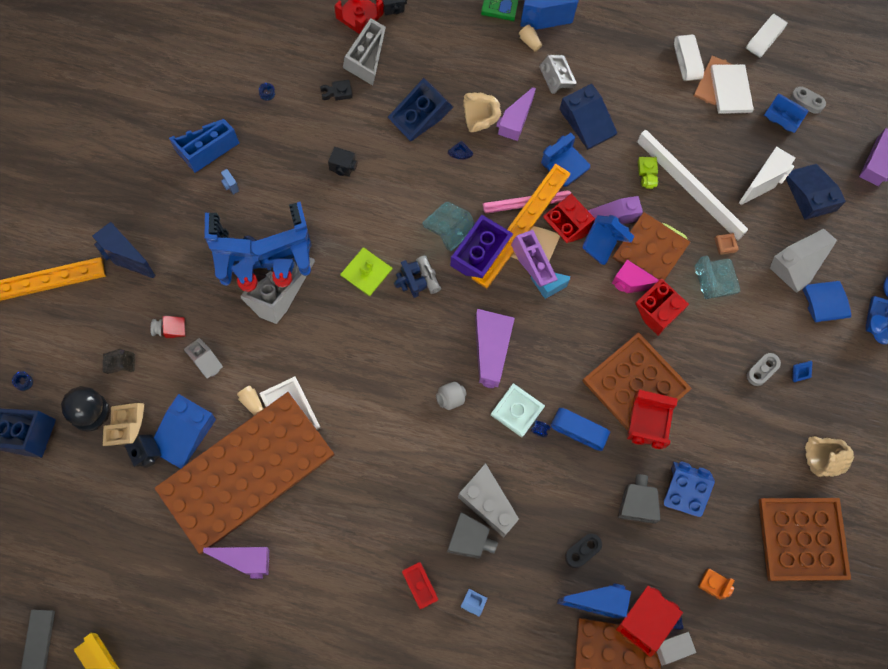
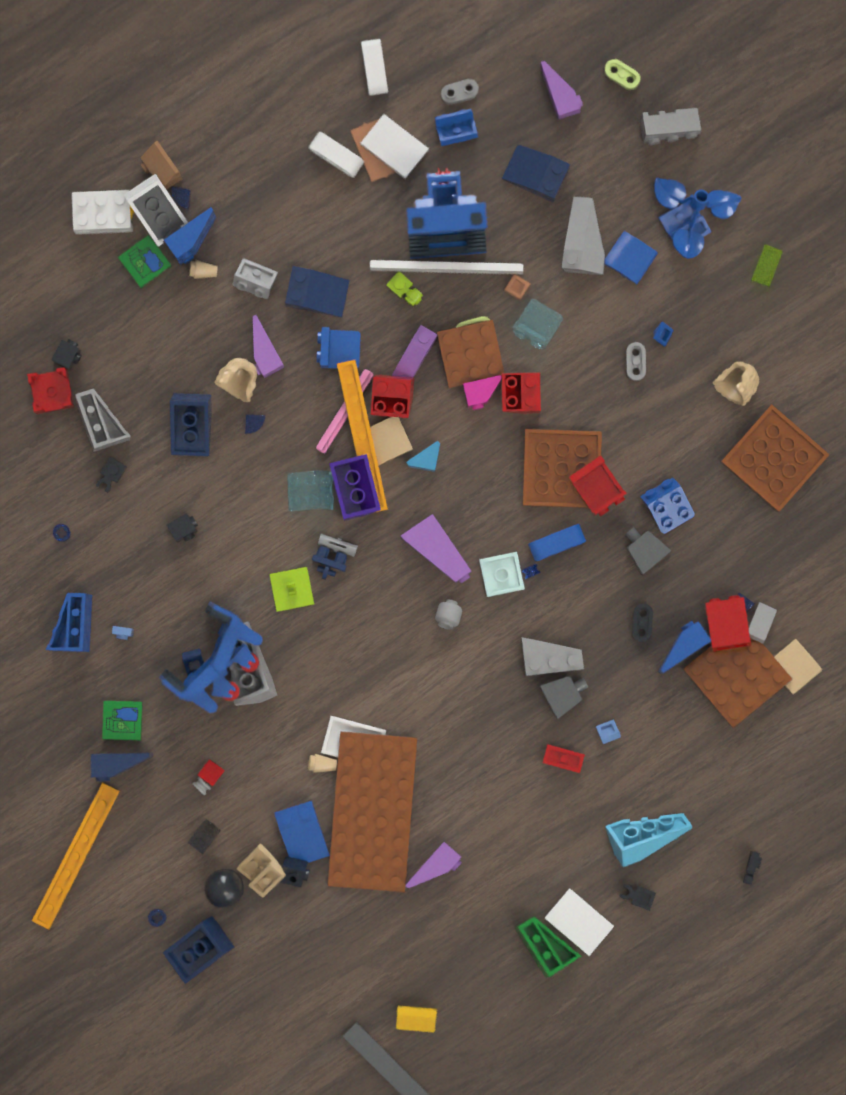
camera: 35 degrees left, 15 degrees up
light grey slope [184,338,223,378] -> none
medium lavender slope [511,230,558,287] -> none
blue bracket [583,215,634,265] -> none
orange bracket [698,568,734,600] -> none
white slope [739,147,795,205] -> none
none -> green tile [102,701,143,740]
none -> blue container [407,167,487,259]

